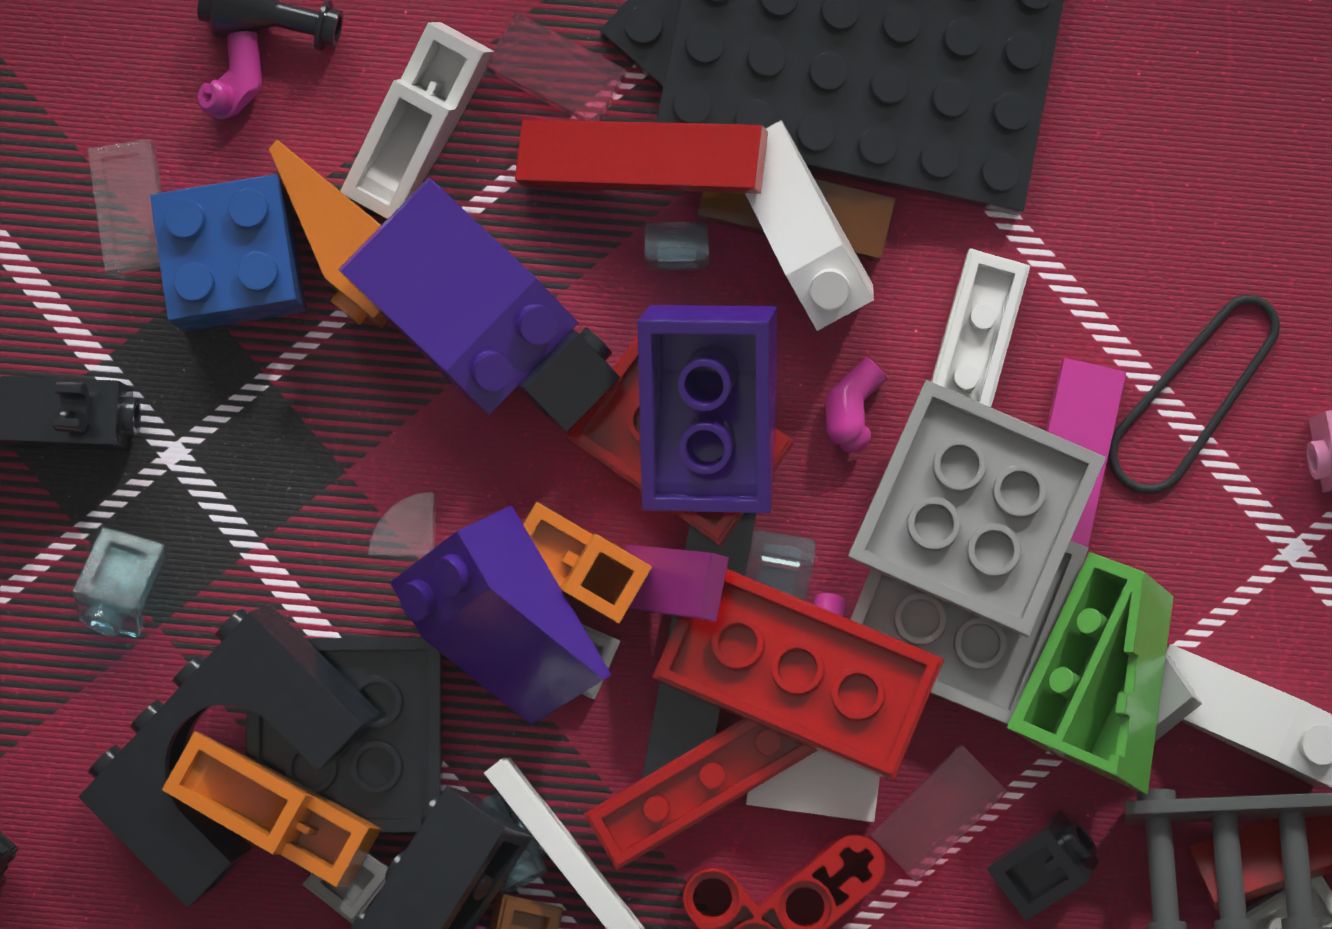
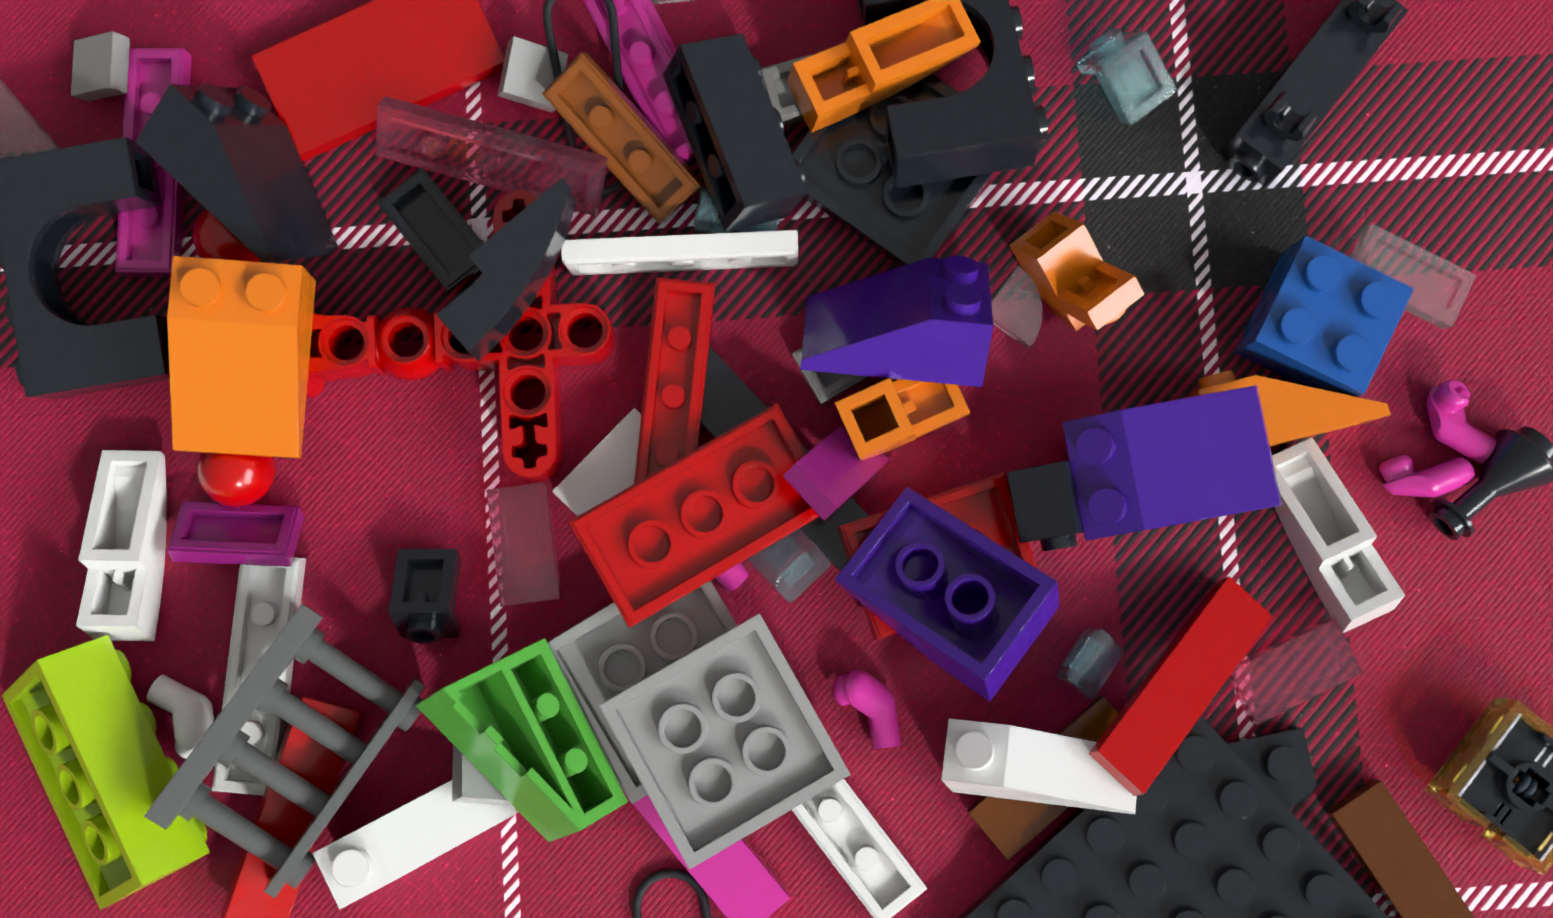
camera: 125 degrees right, 0 degrees up
none -> orange brick [1009,211,1144,331]
none -> dark pink arm [1379,455,1475,498]

